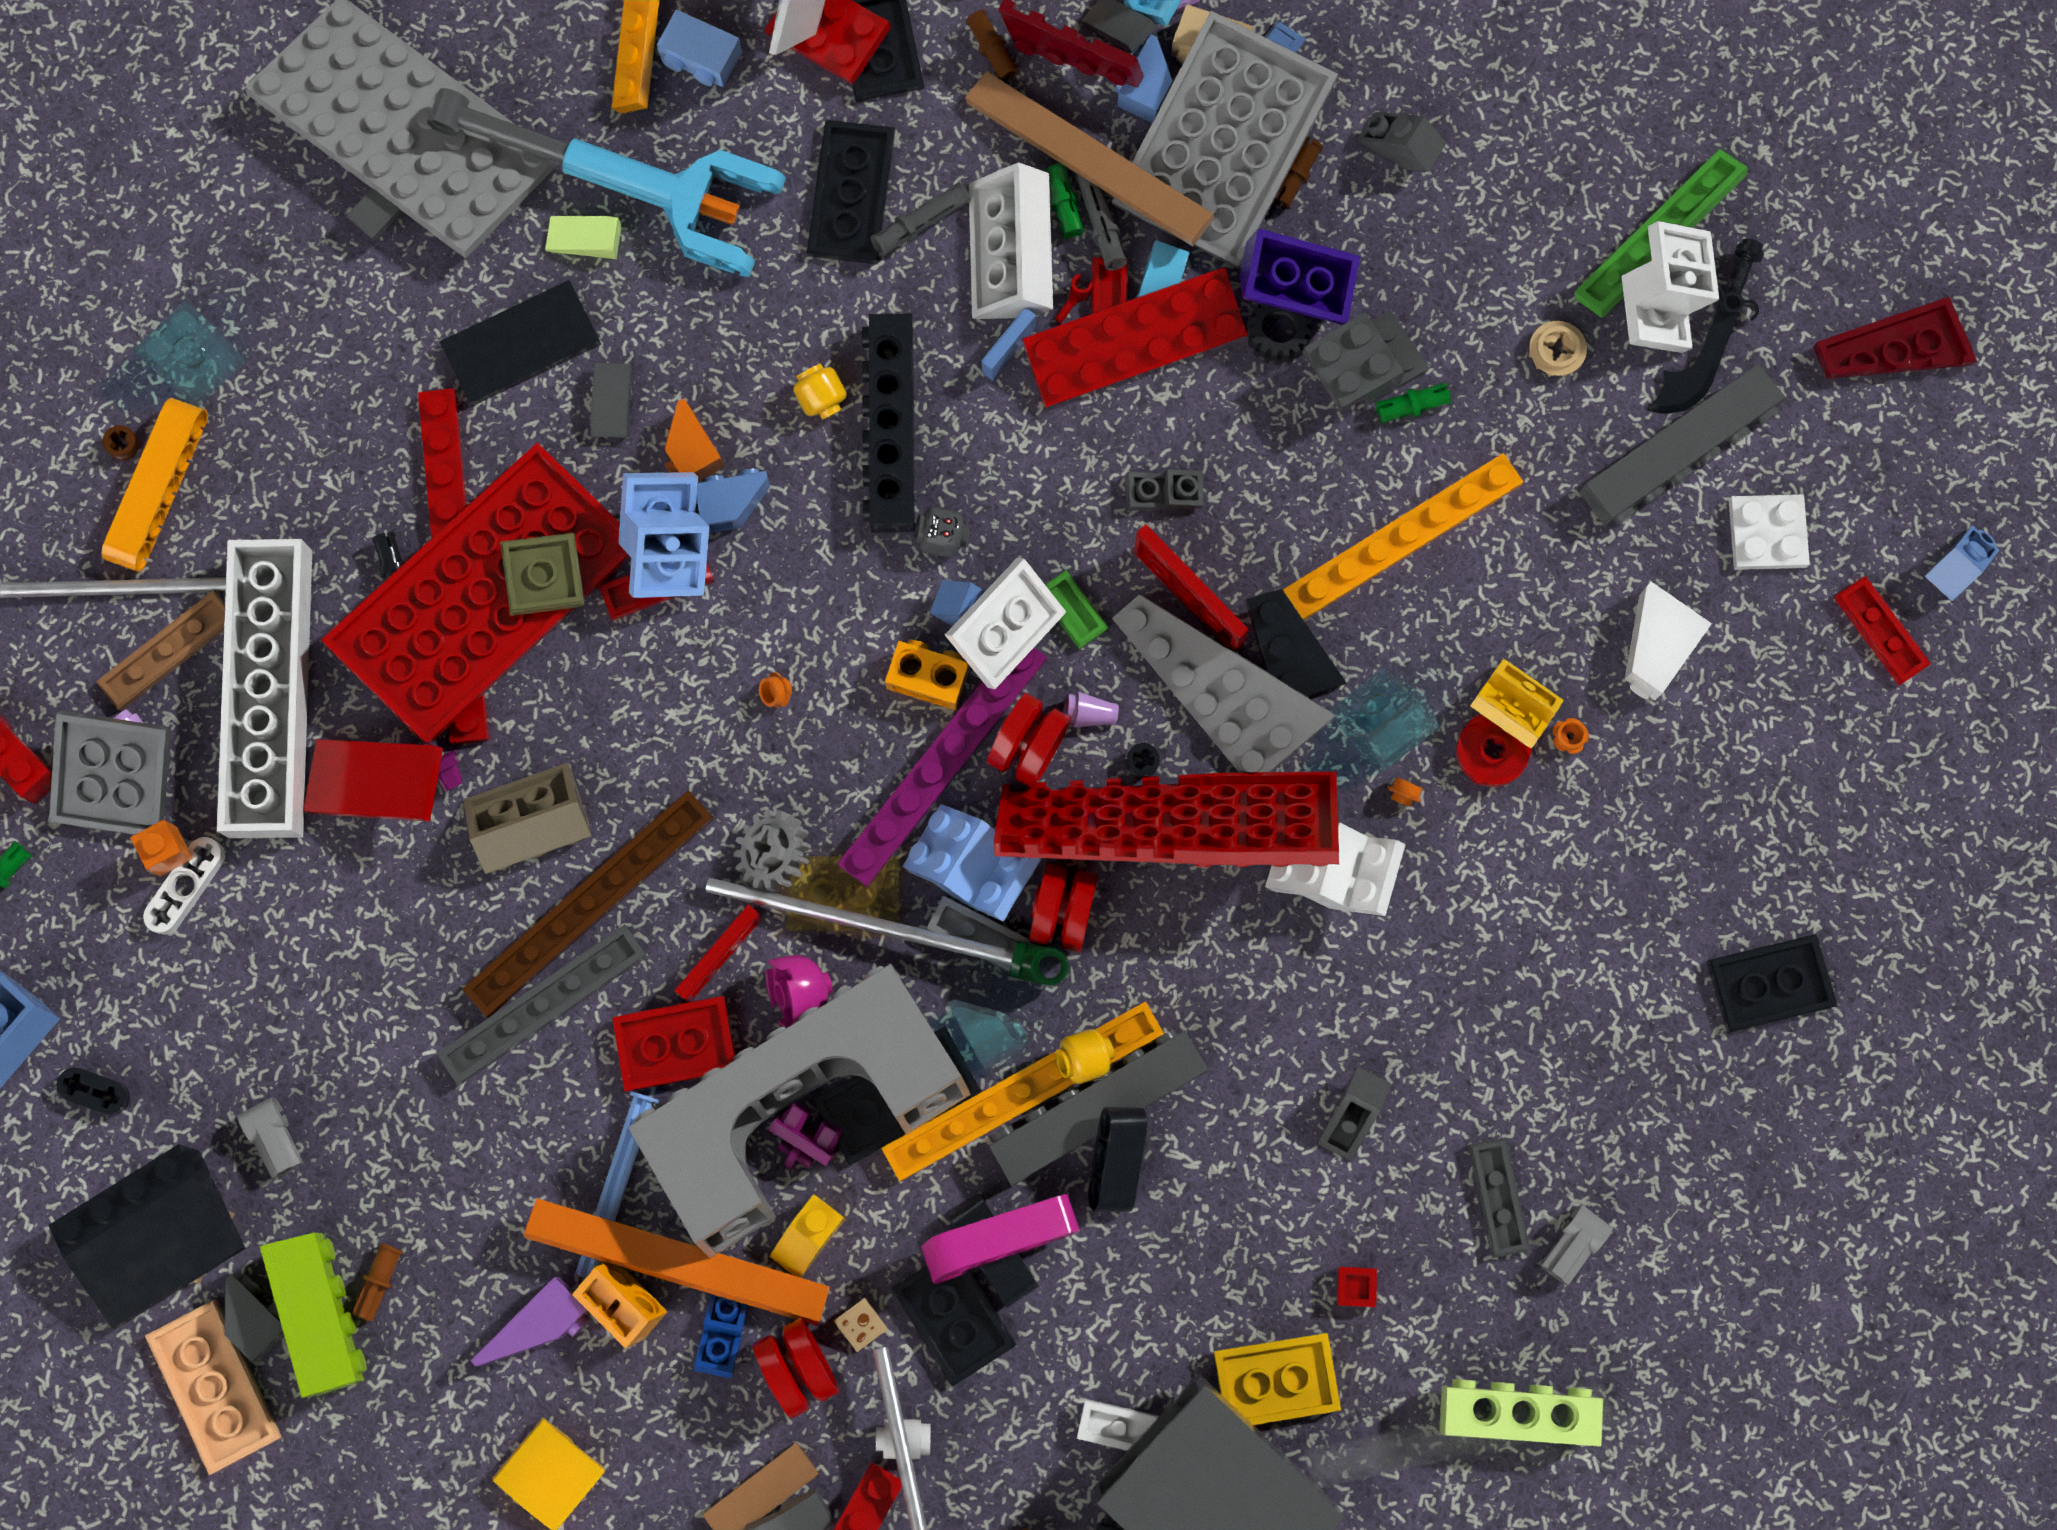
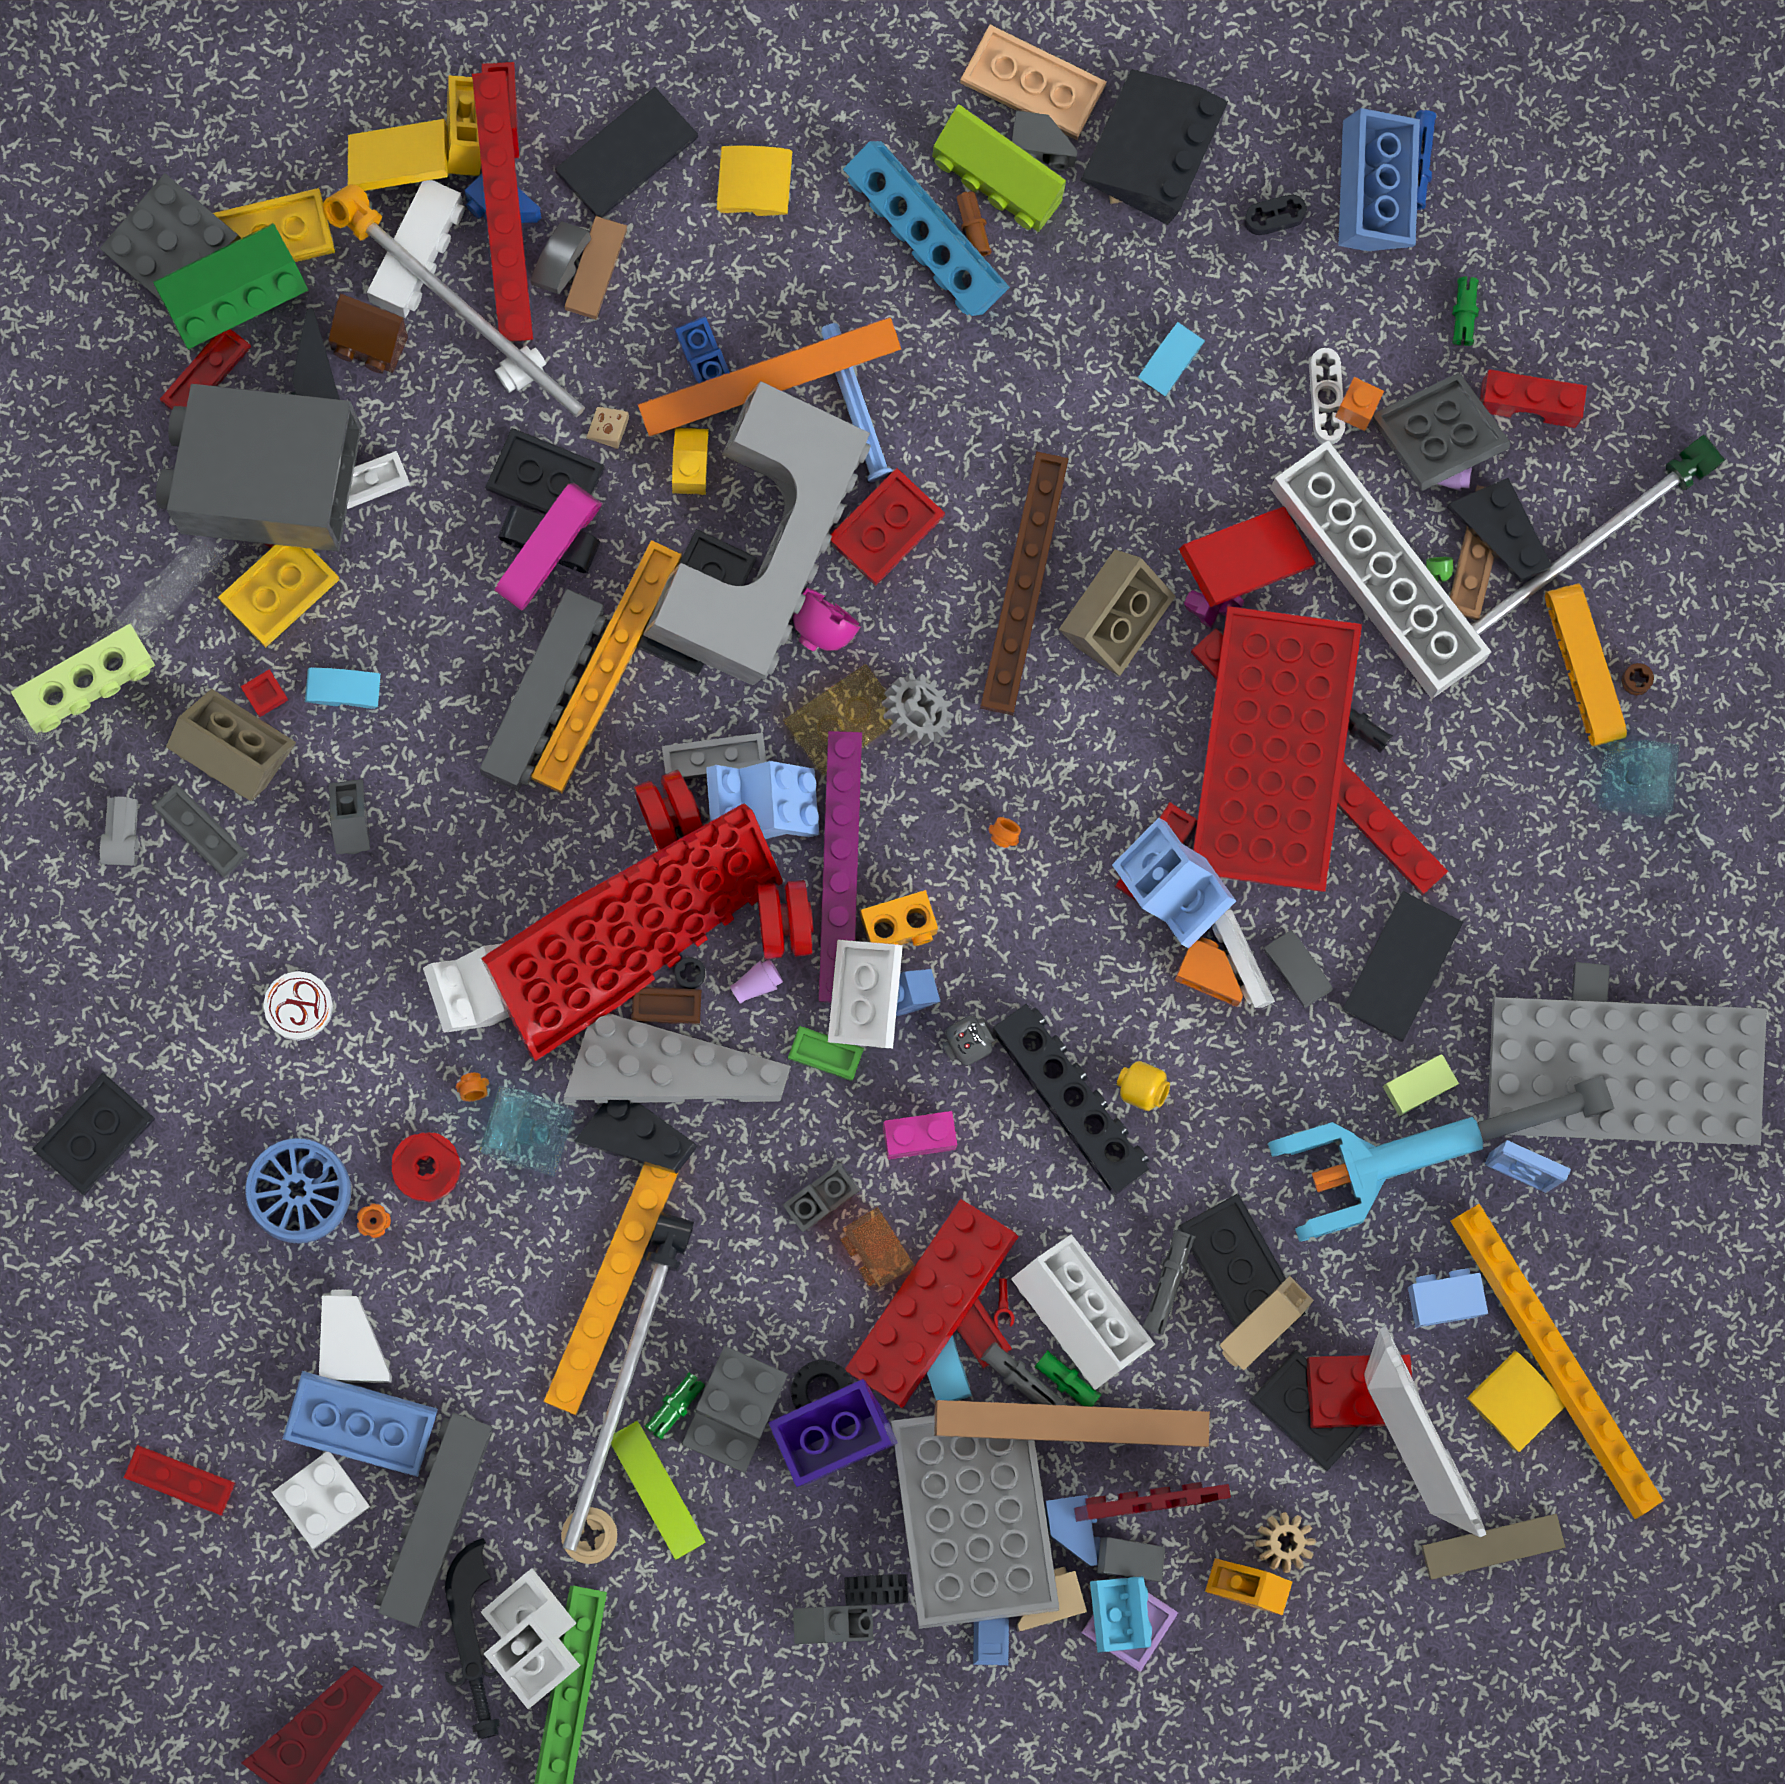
camera: 135 degrees right, 0 degrees up
light grey piece [238,1097,304,1179] -> none
dark grey plate [437,925,648,1086] -> none
medium lavender slope [471,1277,589,1366] -> none
olive tile [500,533,585,616] -> none
light orange brick [572,1262,668,1349] -> none
red tile [674,904,761,1002] -> none
medium blue slope [697,469,770,534] -> none
flat silver piece [706,878,1071,987] -> none
red wheel [752,1318,840,1419] -> none
magenta hips [768,1102,842,1170] -> none
clear light blue slope [948,999,1028,1076] -> none
reddish brown pin [965,9,1019,82] -> none
medium blue tile [981,308,1036,381] -> none
yellow head [1055,1029,1115,1084] -> none
black beam [1088,1107,1147,1212] -> none
red tile [1134,524,1249,653] -> none
reddish brown pin [1273,137,1323,210] -> none
yellow slope [1470,658,1564,749] -> none
medium blue slope [1925,525,1999,601] -> none
none -> dark tan slope [166,689,296,801]
none -> medium blue piece [245,1138,351,1243]
none -> white tile [263,971,333,1041]
none -> medium blue tile [283,1371,438,1477]
none -> medium azure slope [305,668,381,709]
none -> flat silver piece [563,1211,694,1552]
none -> lime slope [611,1420,706,1560]
none -> reddish brown tile [631,987,702,1025]
none -> clear orange brick [840,1207,914,1290]
none -> dark azure brick [843,141,1010,316]
none -> black tyre [844,1574,908,1606]
none -> dark pink brick [883,1111,957,1160]
none -> medium azure slope [1138,322,1205,396]
none -> white plate [1212,910,1275,1008]
none -> tan slope [1219,1276,1314,1371]
none -> bright green hinge [1426,557,1453,582]
none -> black wing [1447,478,1552,582]
none -> light blue tile [1485,1140,1571,1193]

